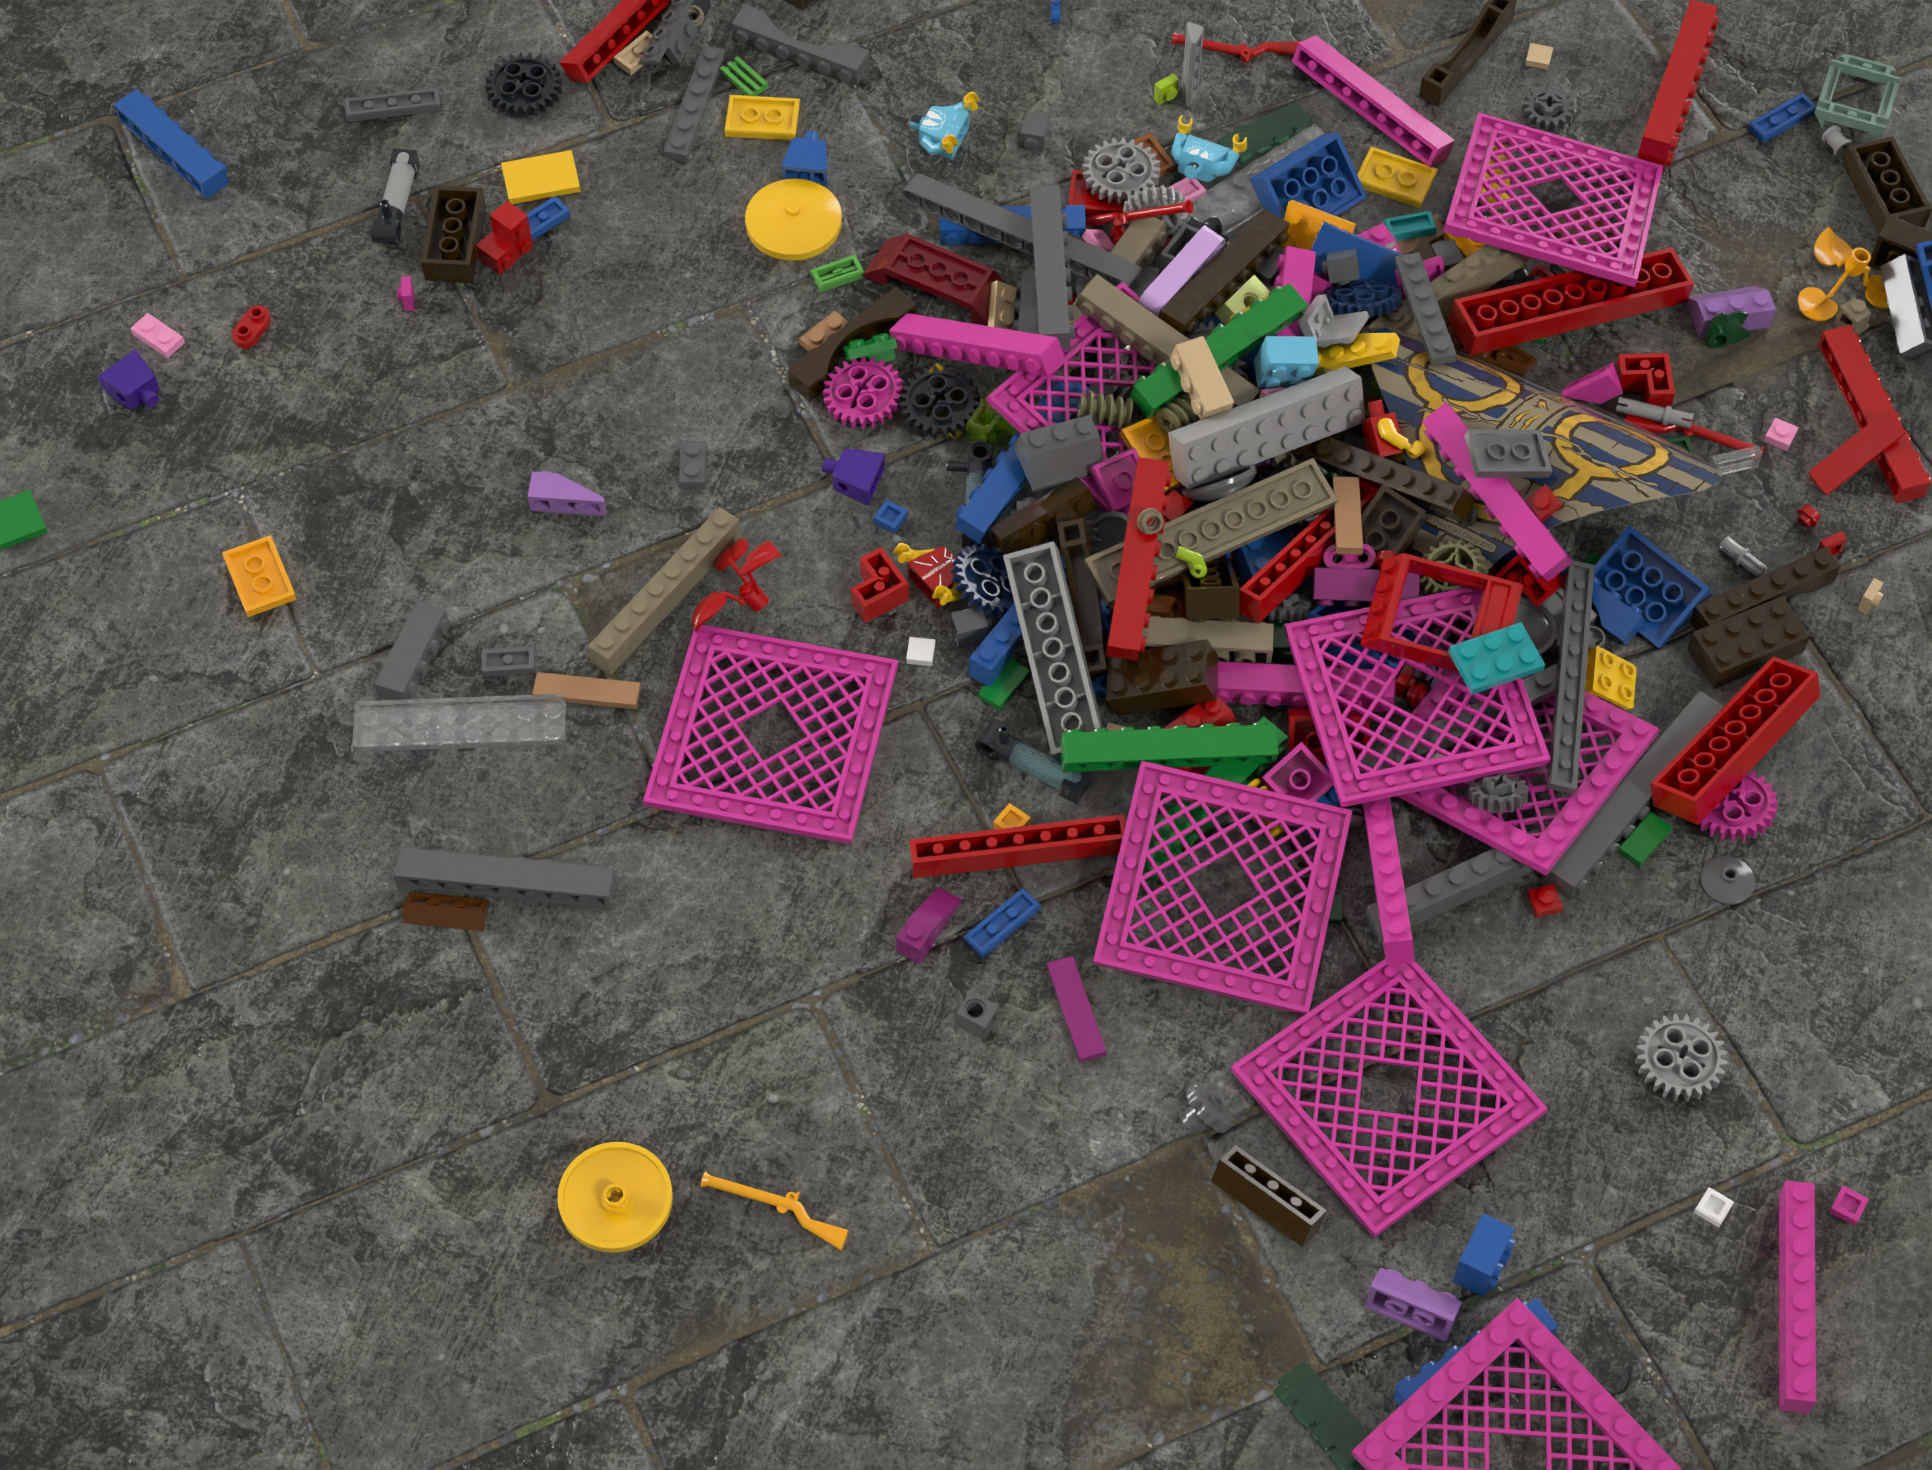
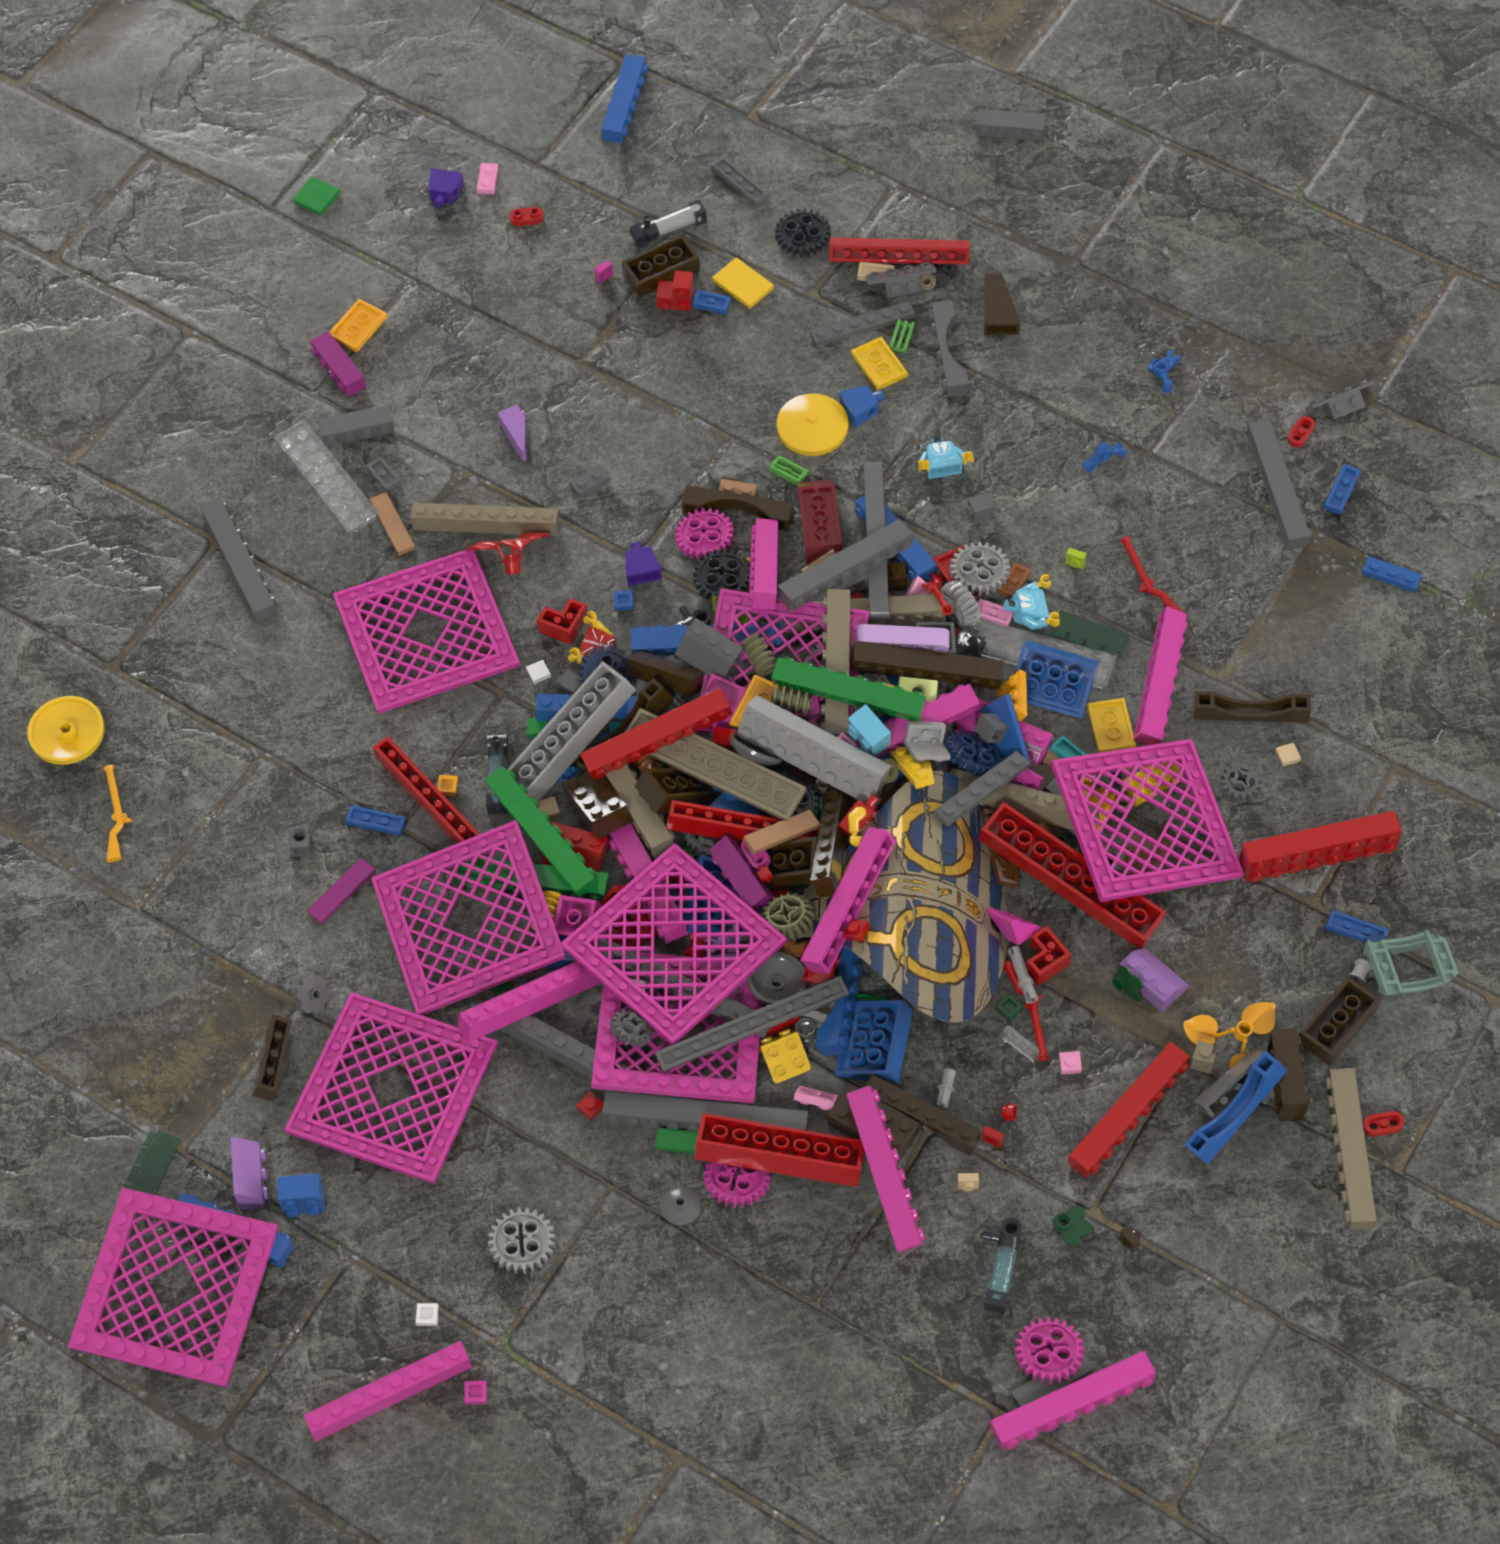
camera: 60 degrees right, 0 degrees up
reddish brown slope [403,892,489,931] -> none
green bracket [842,333,897,365] -> none
magenta slope [896,887,962,964] -> none
dark tan plate [1137,508,1163,534] -> none
tan brick [1170,336,1234,420] -> none
lime arm [1175,546,1207,578] -> none
light grey slope [1182,22,1204,107] -> none
red window [1360,553,1523,672] -> none
teal plate [1448,622,1545,695] -> none
dark grey plate [1464,429,1553,478] -> none
red slope [1808,410,1906,496] -> none
none -> magenta brick [310,331,366,397]
none -> bright pink plate [794,1085,838,1110]
none -> dark pink brick [847,1086,926,1253]

